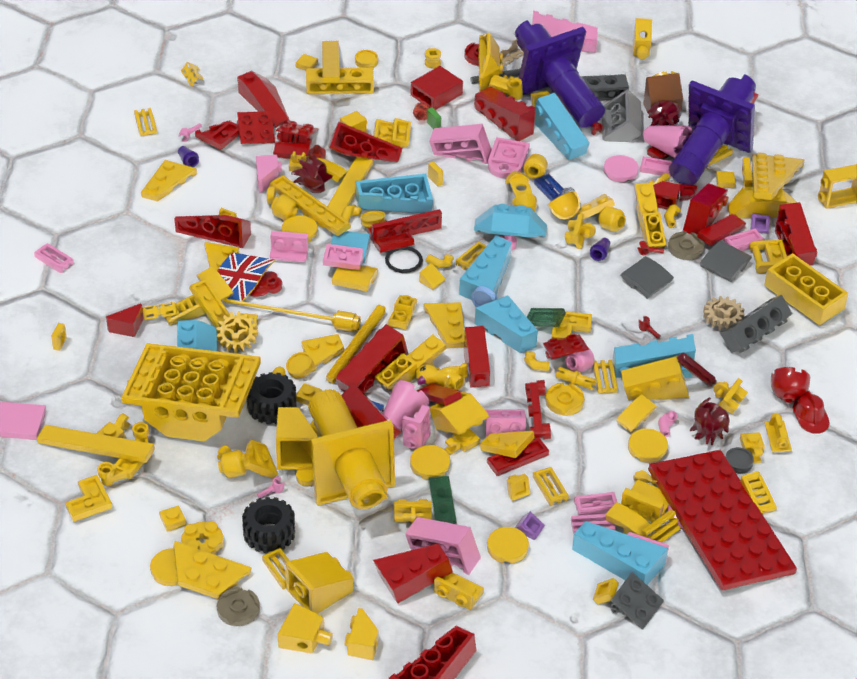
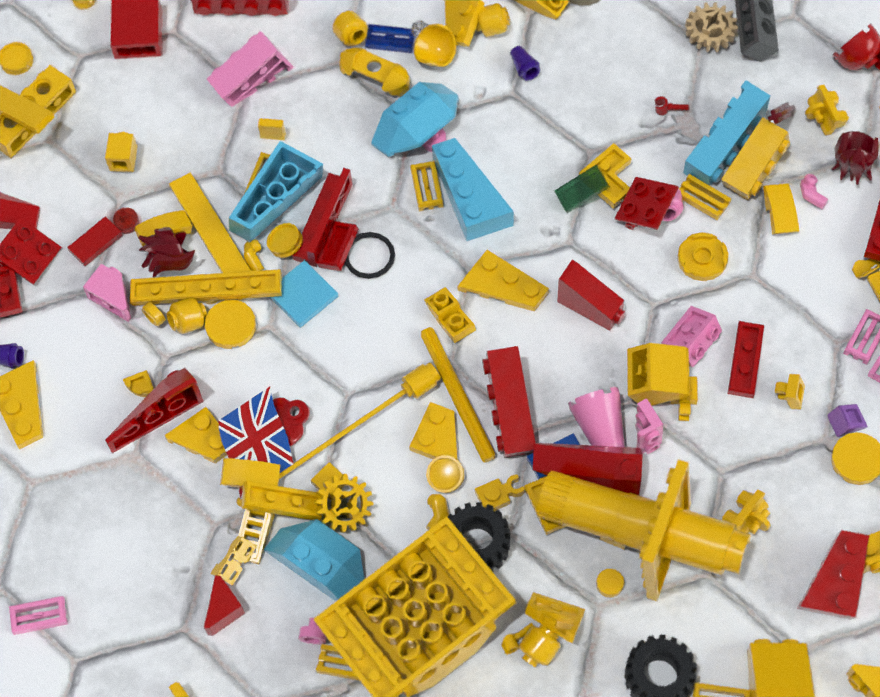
camera: 45 degrees left, 20 degrees up
bright pink hand [257,477,285,498] -> none
bright pink bracket [270,231,308,262] -> none
red hinge [276,121,319,145] -> none
yellow slope [276,407,317,470] -> none
yellow tile [289,152,309,171] -> none
bright pink bracket [323,244,363,270] -> none
red wedge [328,121,403,162] -> none
yellow slope [332,265,378,292] -> none
yellow slope [373,118,411,148] -> none
yellow slope [375,334,447,390] -> none
bright pink wedge [405,517,481,575] -> none
yellow tile [410,445,450,480] -> none
clear red tile [413,103,430,121] -> none
yellow animal [416,362,468,391] -> none
red tile [416,383,462,405] -> none
yellow slope [419,263,445,290] -> none
yellow arm [425,254,454,268] -> none
bright green tile [427,108,441,129] -> none
clear green tile [428,476,457,524] -> none
light blue piece [471,286,497,307] -> none
medium azure wedge [475,295,538,353] -> none
yellow wing [480,431,534,458] -> none
bright pink tile [488,137,530,179] -> none
yellow arm [524,351,550,371] -> none
red plate [525,380,551,440] -> none
yellow tile [533,467,569,506] -> none
yellow pin [556,366,596,391] -> none
yellow hips [564,214,596,249] -> none
dark grey slope [620,256,674,299] -> none
yellow tile [628,428,668,463] -> none
red hand [637,241,664,256] -> none

